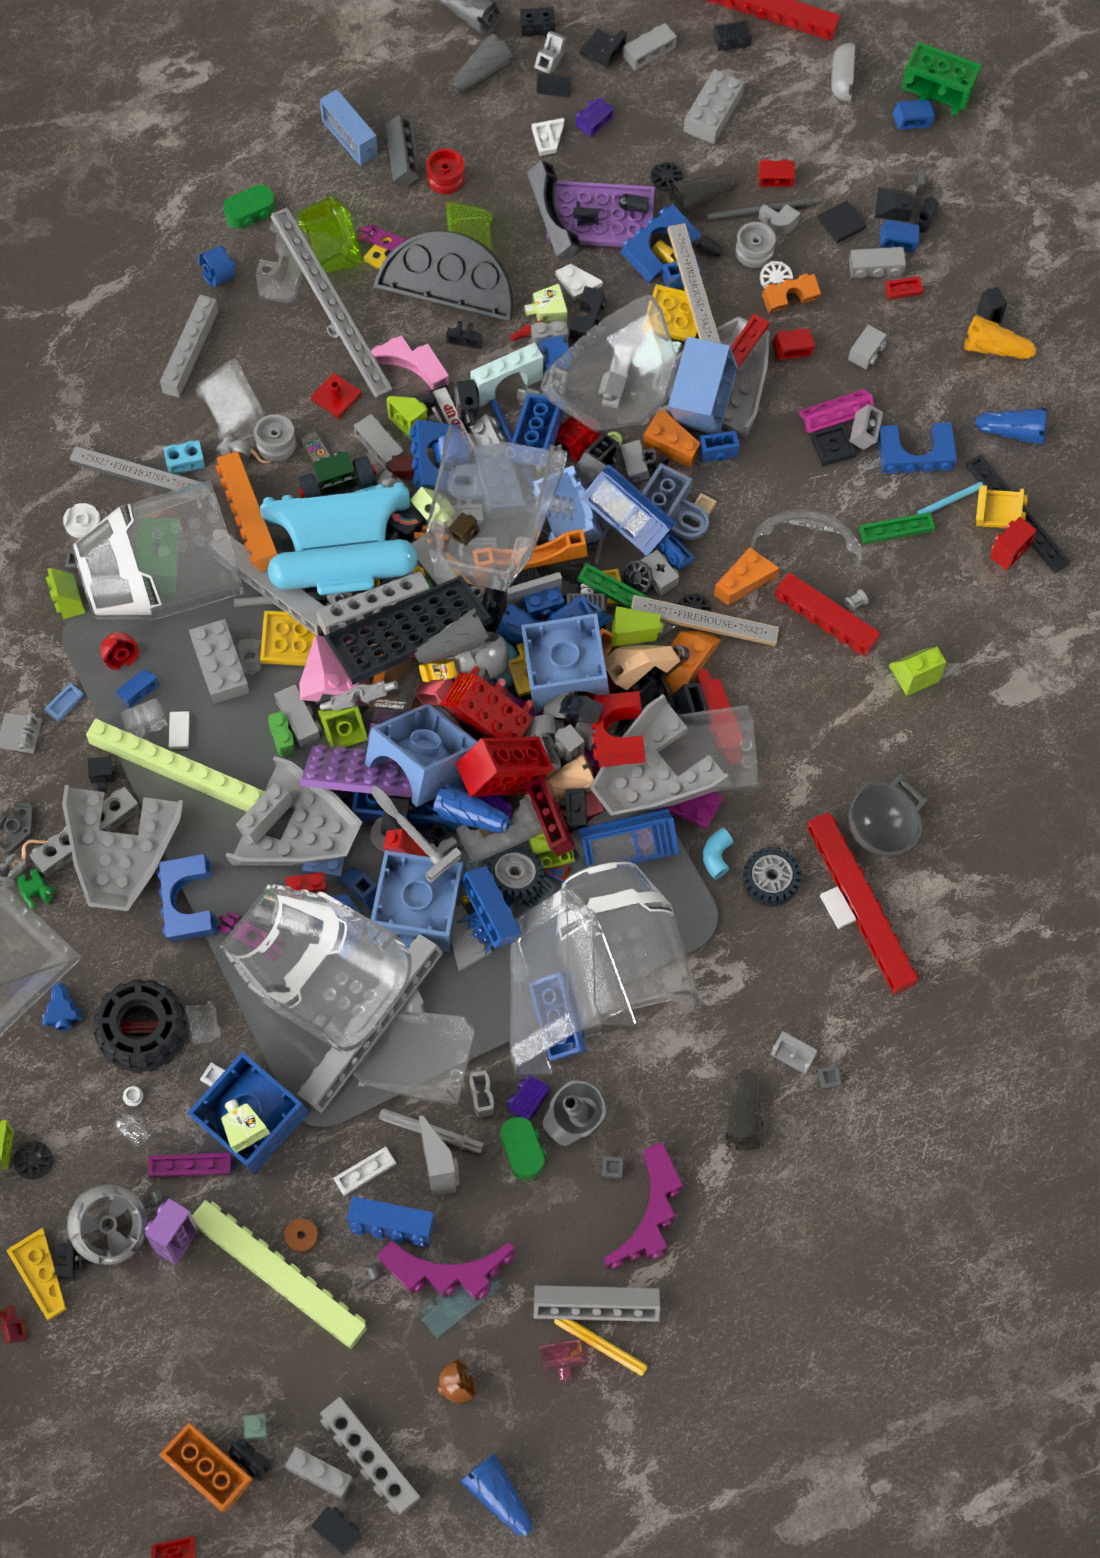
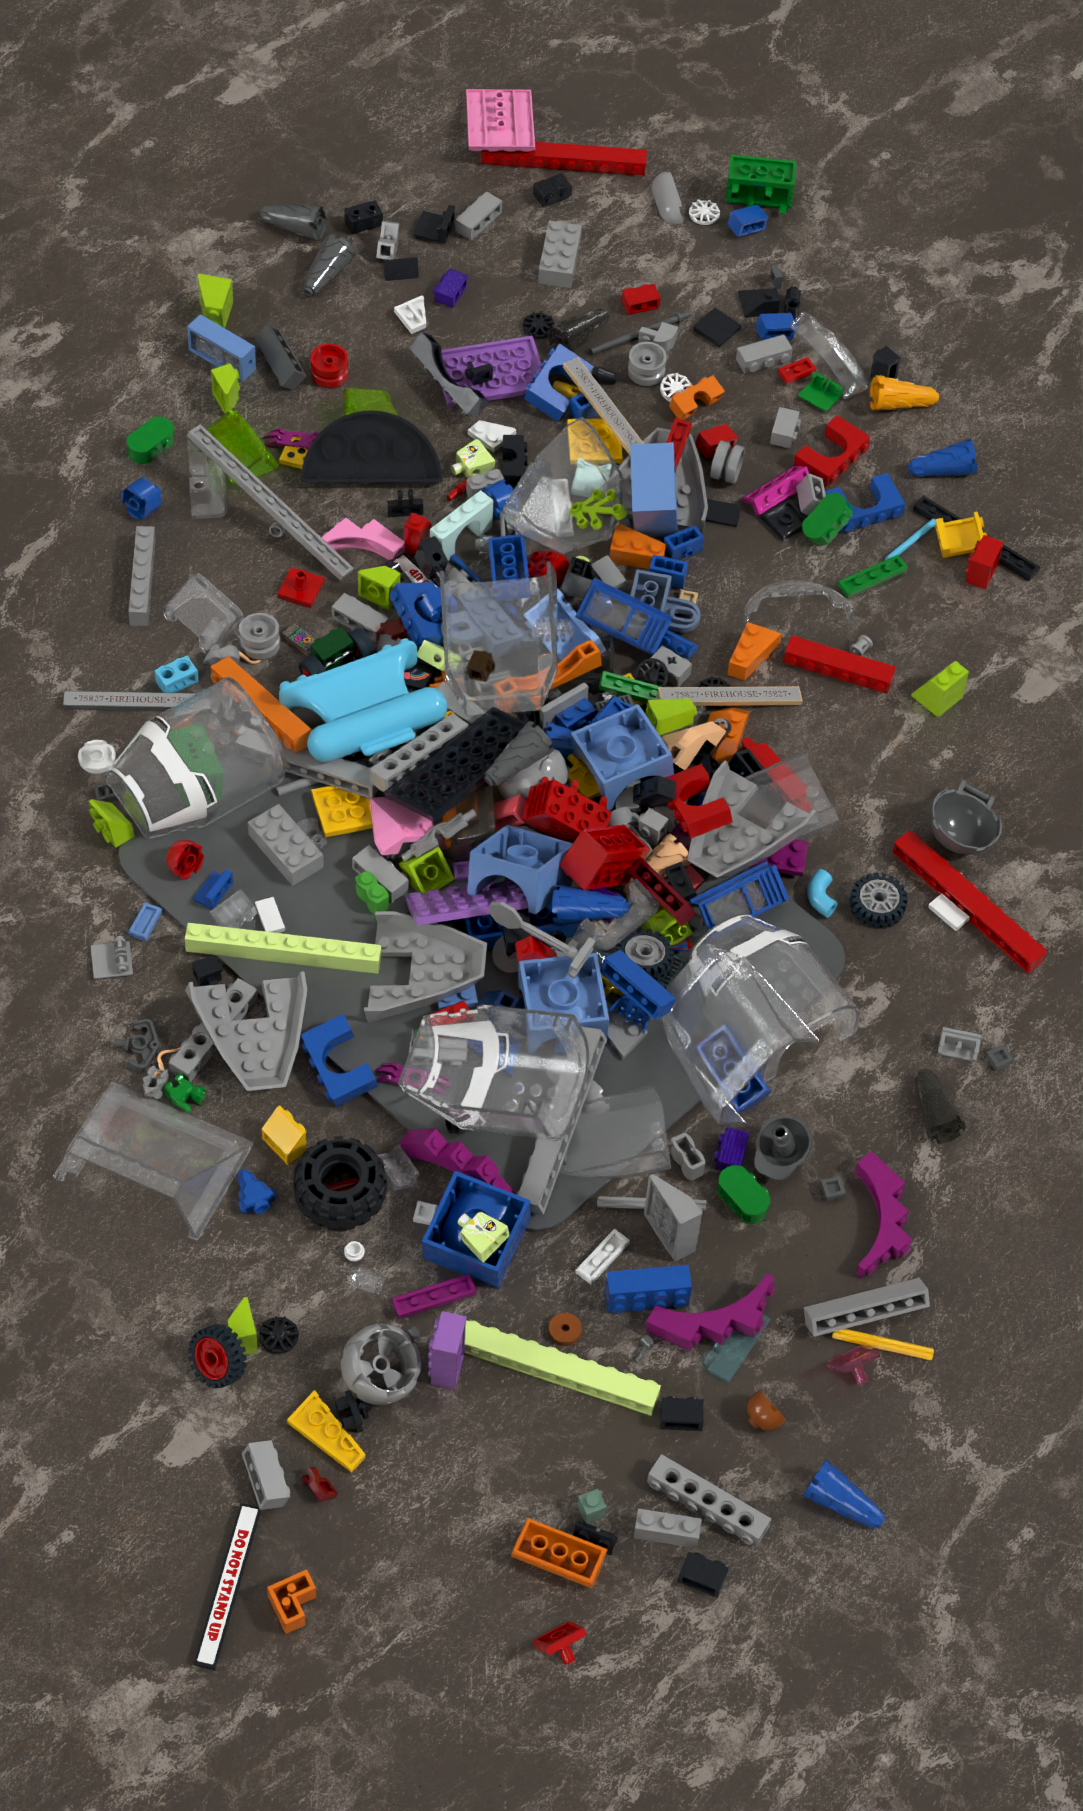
camera: 20 degrees left, 10 degrees down
light grey brick [236,782,294,845] -> none
yellow leg [419,659,458,682] -> none
light grey brick [598,371,626,401] -> none
black piece [619,193,650,214] -> none
black piece [642,447,670,469] -> none
none -> lime slope [198,274,233,328]
none -> lime slope [211,363,240,417]
none -> yellow slope [262,1106,307,1165]
none -> magenta arch [398,1128,516,1194]
none -> red slope [404,513,433,557]
none -> lime plant [569,489,628,530]
none -> blue brick [649,554,688,589]
none -> black piece [660,1396,704,1431]
none -> white wheel [689,200,720,225]
none -> black slope [706,499,741,527]
none -> light grey wheel [710,440,745,484]
none -> clear windscreen [789,312,868,399]
none -> red arch [793,415,870,488]
none -> green hinge [798,372,845,412]
none -> green brick [802,493,853,546]

